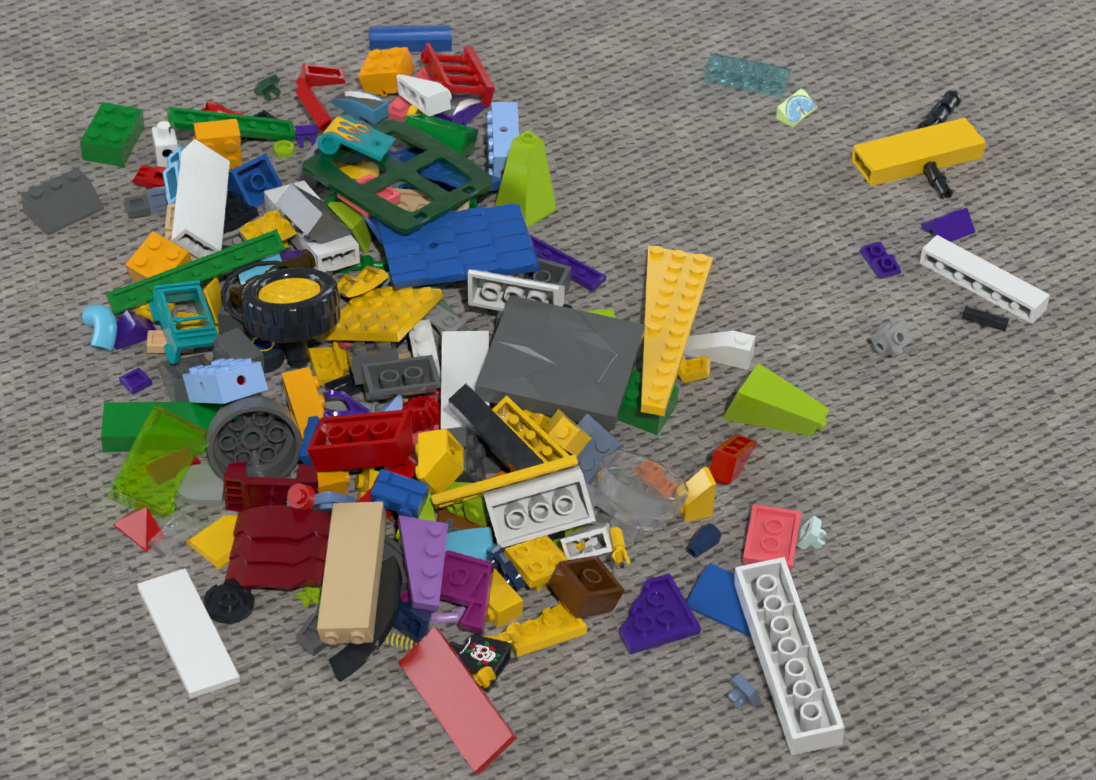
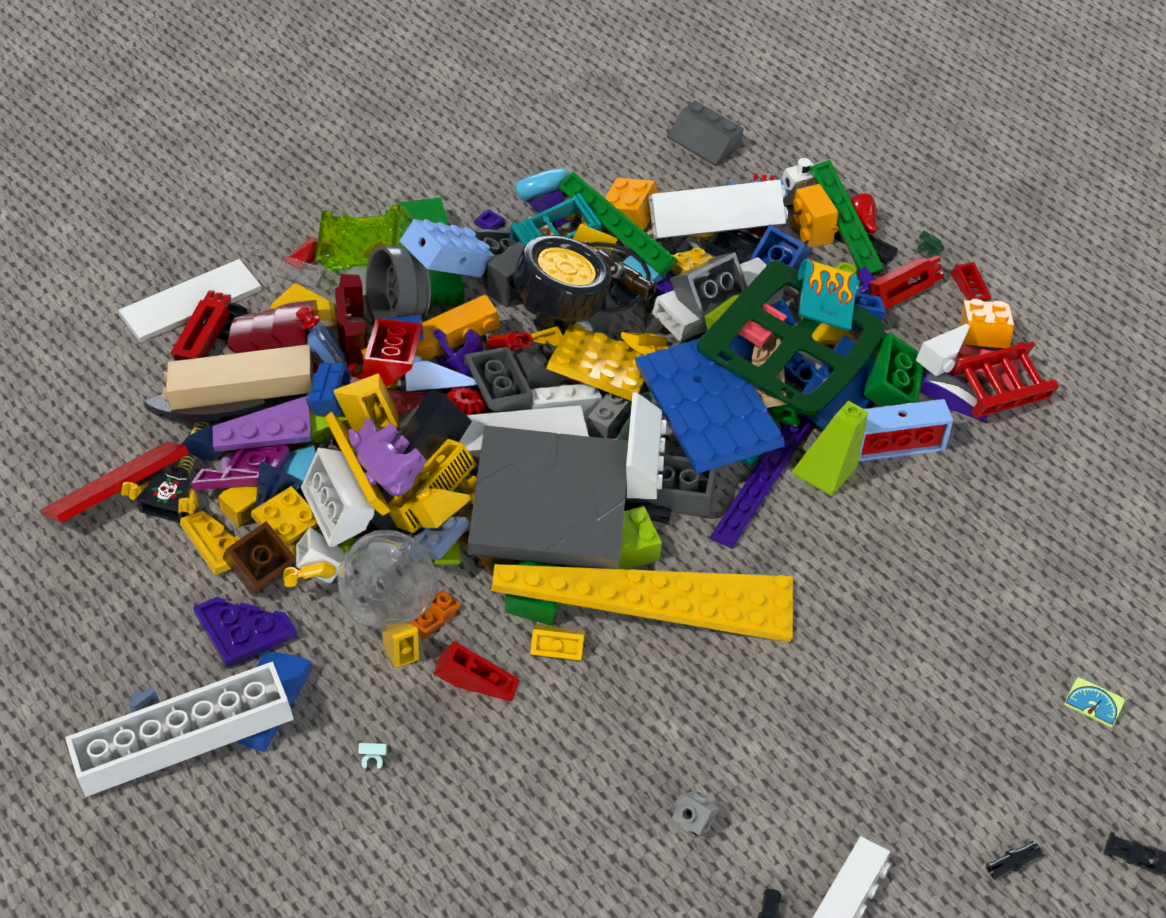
camera: 80 degrees right, 5 degrees up
green brick [80,102,145,167] -> none
dark grey plate [124,194,151,219] -> none
dark azure slope [329,90,389,125] -> none
blue slope [369,25,452,52] -> none
yellow bracket [677,355,711,383] -> none
white slope [684,331,756,370] -> none
dark blue cone [686,523,722,558] -> none
clear light blue brick [704,53,792,98] -> none
lime slope [722,363,830,436] -> none
coral plate [742,504,801,572] -> none
yellow brick [851,118,986,186] -> none
dark purple slope [859,242,901,279] -> none
dark purple panel [921,208,975,242] -> none
none -> red hinge [171,290,232,361]
none -> medium lavender animal [348,418,427,496]
none -> red pin [486,331,533,350]
none -> yellow panel [530,624,586,660]

